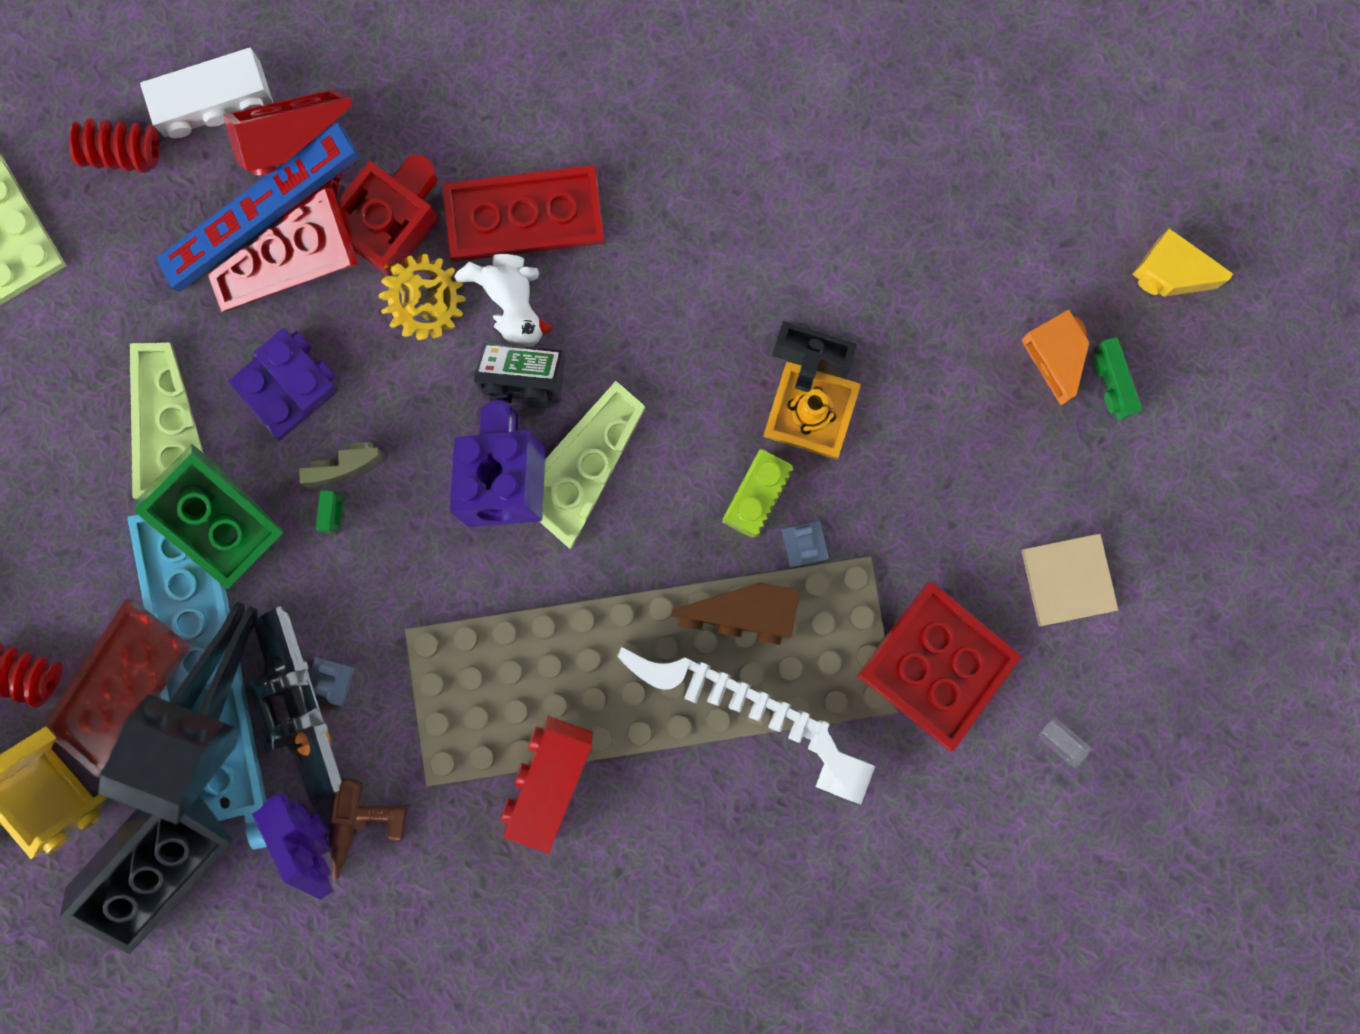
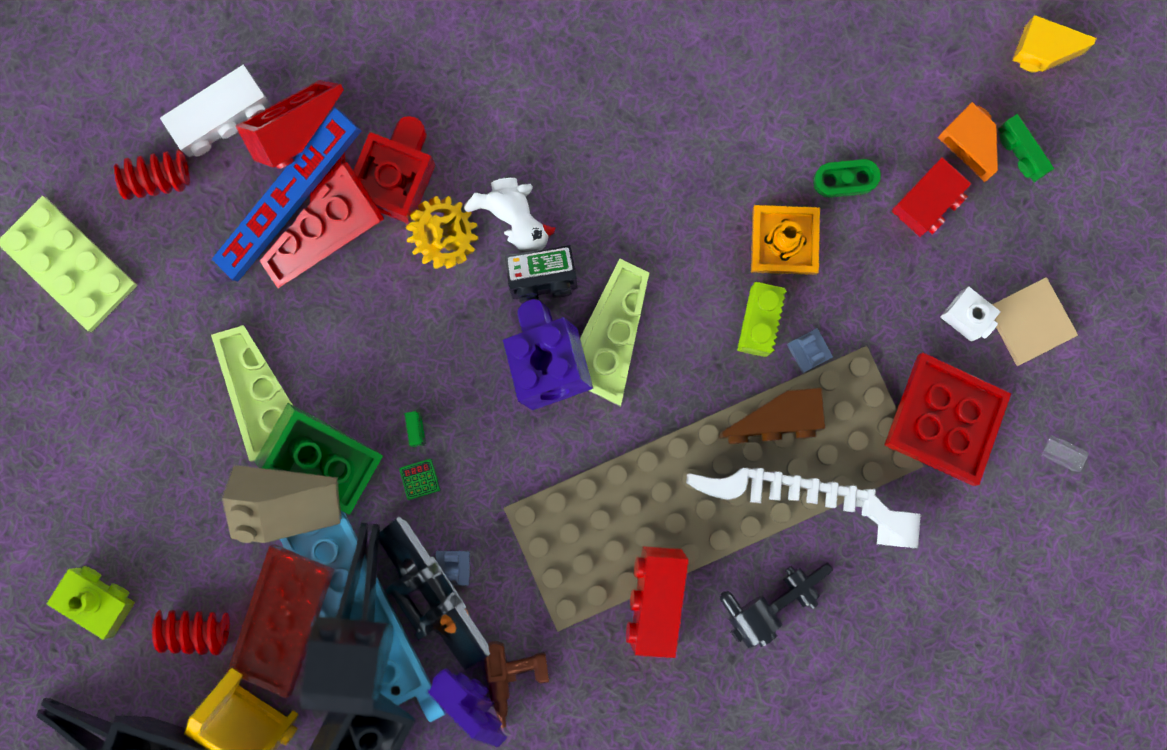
camera: 15 degrees left, 0 degrees up
dark purple plate [228,328,339,441] -> none
olive slope [299,442,385,488] -> none
red plate [442,165,605,262] -> none
black plate [772,321,857,392] -> none
none -> dark tan slope [222,465,342,543]
none -> tile [399,459,441,500]
none -> black piece [720,562,833,648]
none -> green plate [813,159,881,198]
none -> red brick [891,157,971,237]
none -> white brick [940,286,1001,342]

